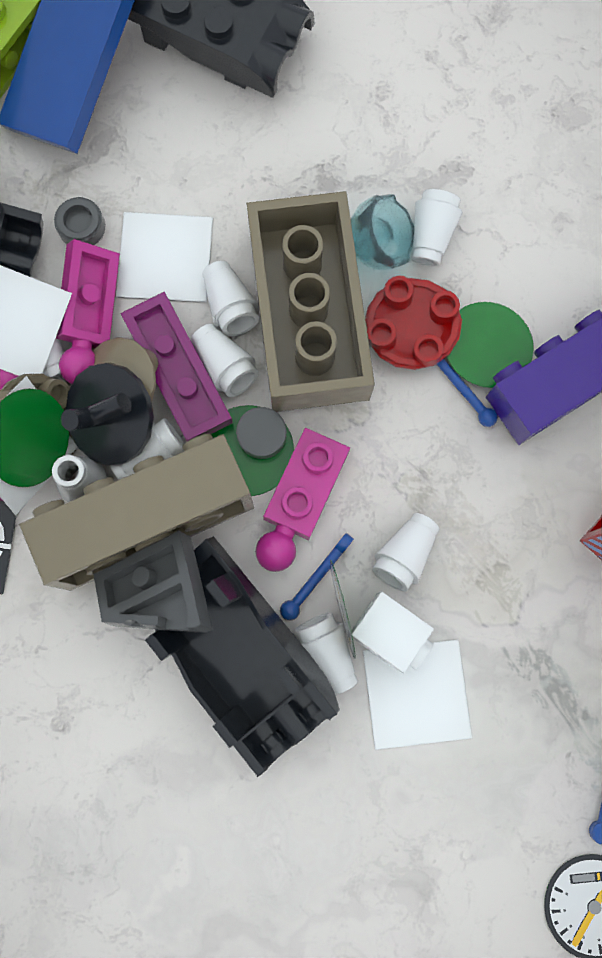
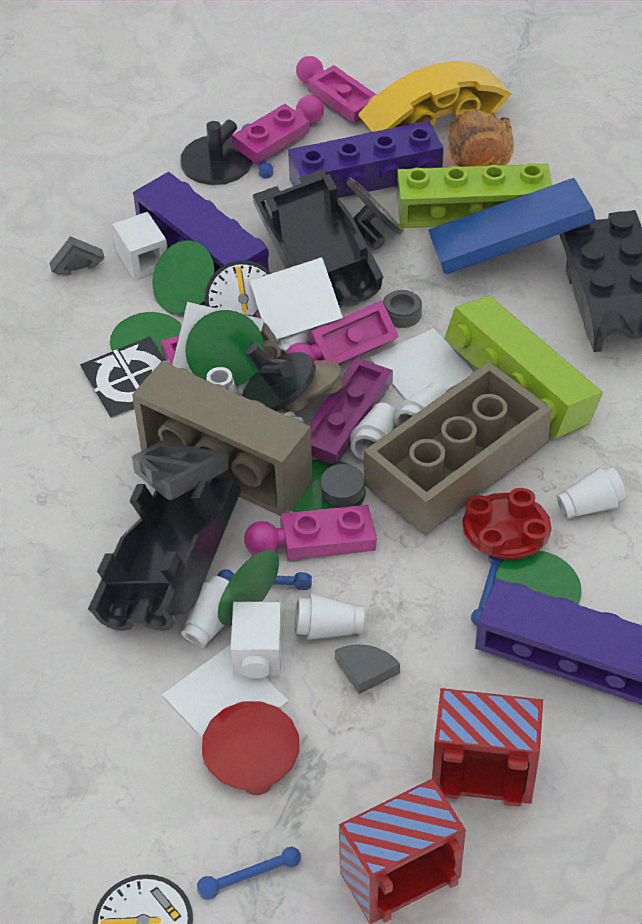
camera: 60 degrees right, 30 degrees down
clear light blue hair [351,194,414,270] -> none
none -> red dish [202,701,299,795]
none -> dark grey tile [335,644,400,694]
none -> lime brick [444,295,603,438]

